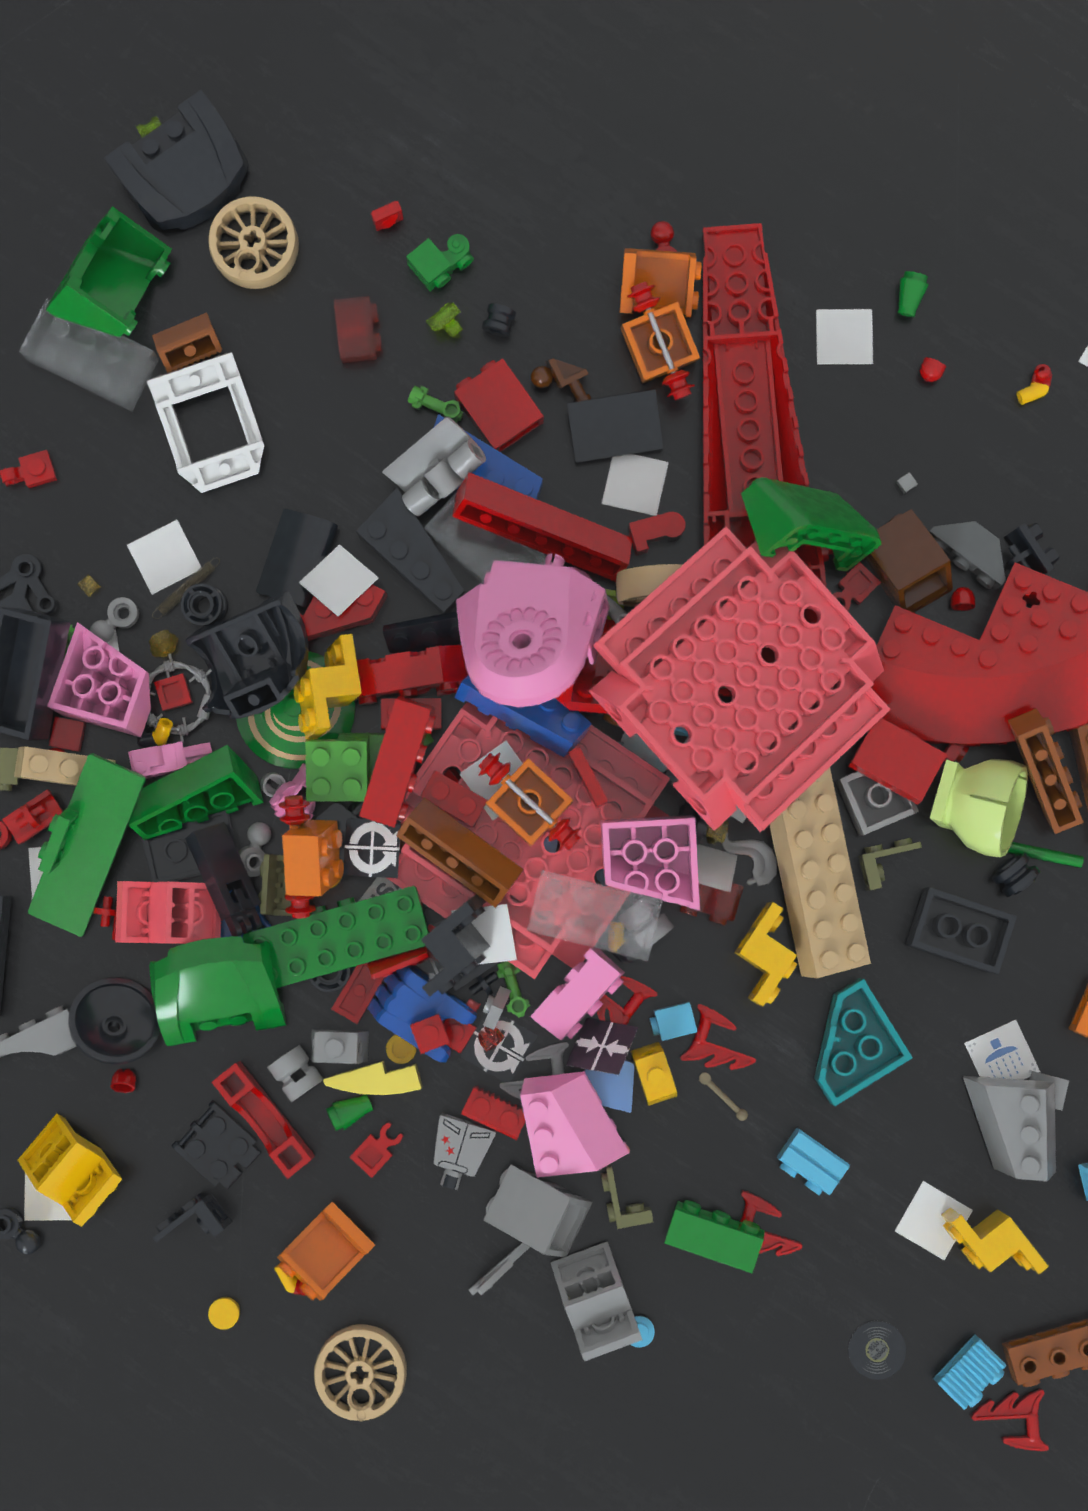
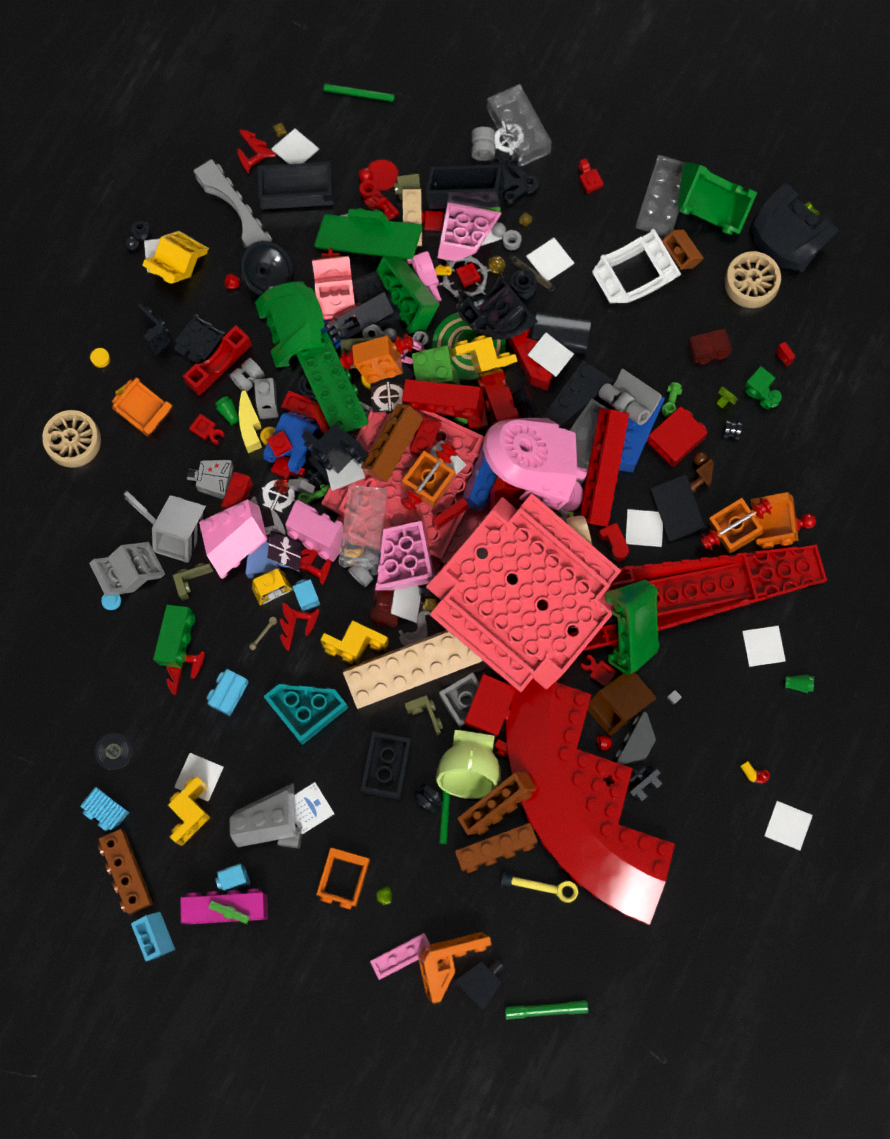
camera: 85 degrees right, 10 degrees down
red hinge [920,357,946,382] -> none
red piece [971,1389,1049,1451] -> none

